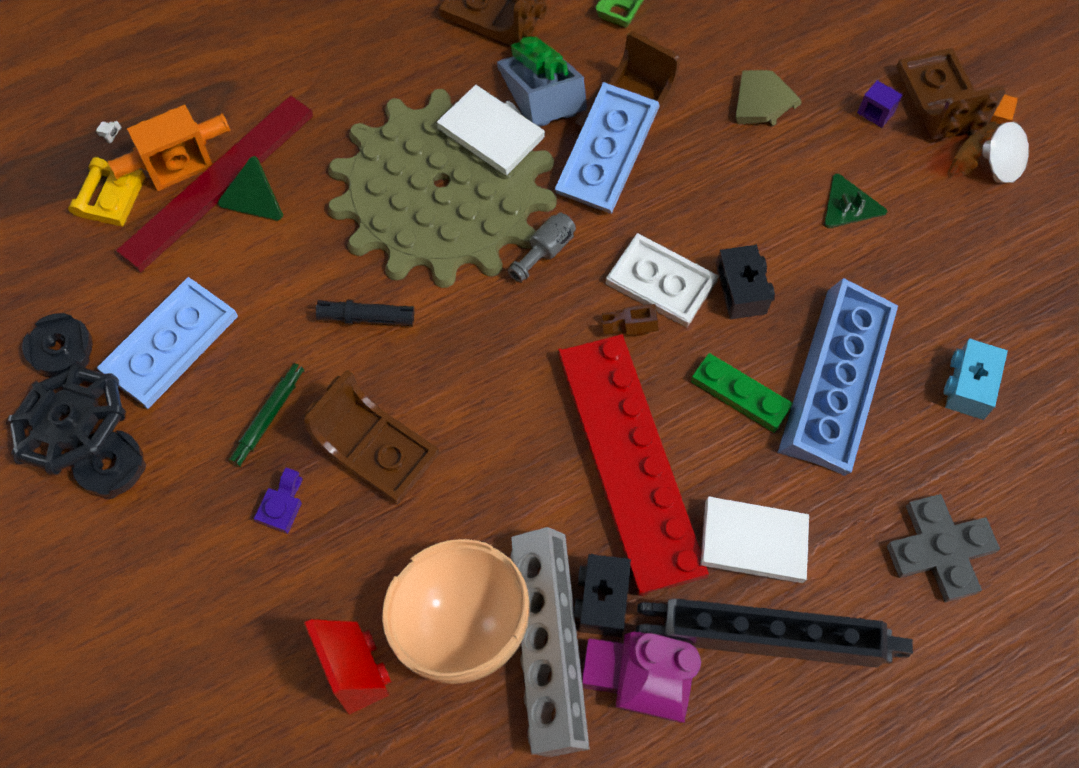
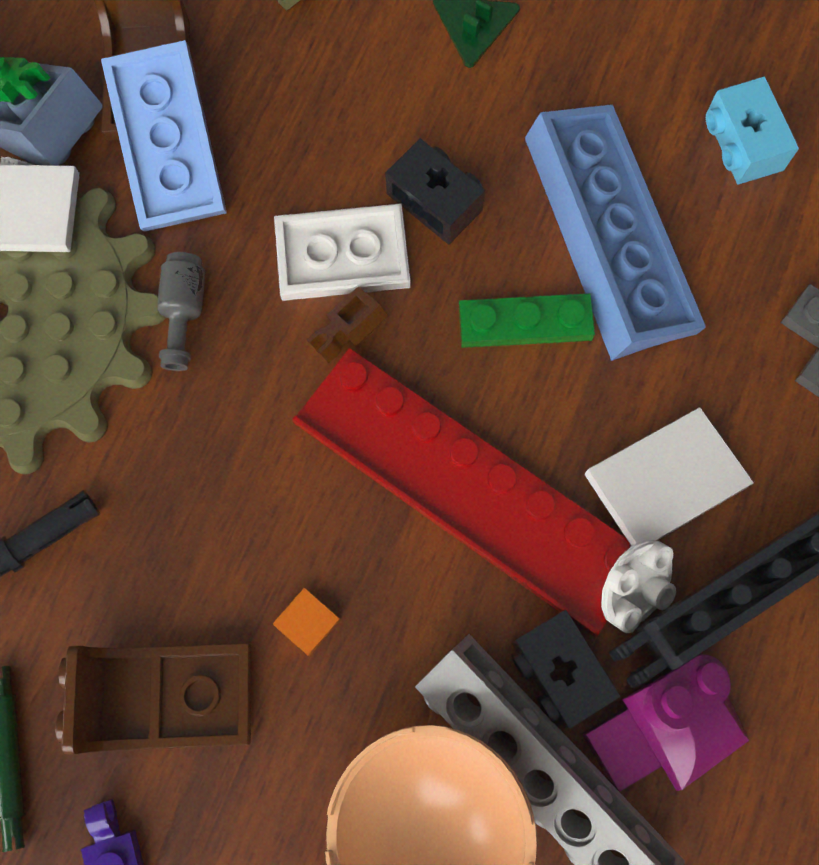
camera: 35 degrees left, 10 degrees up
none -> orange tile [273,588,340,657]
none -> white dish [601,540,676,633]

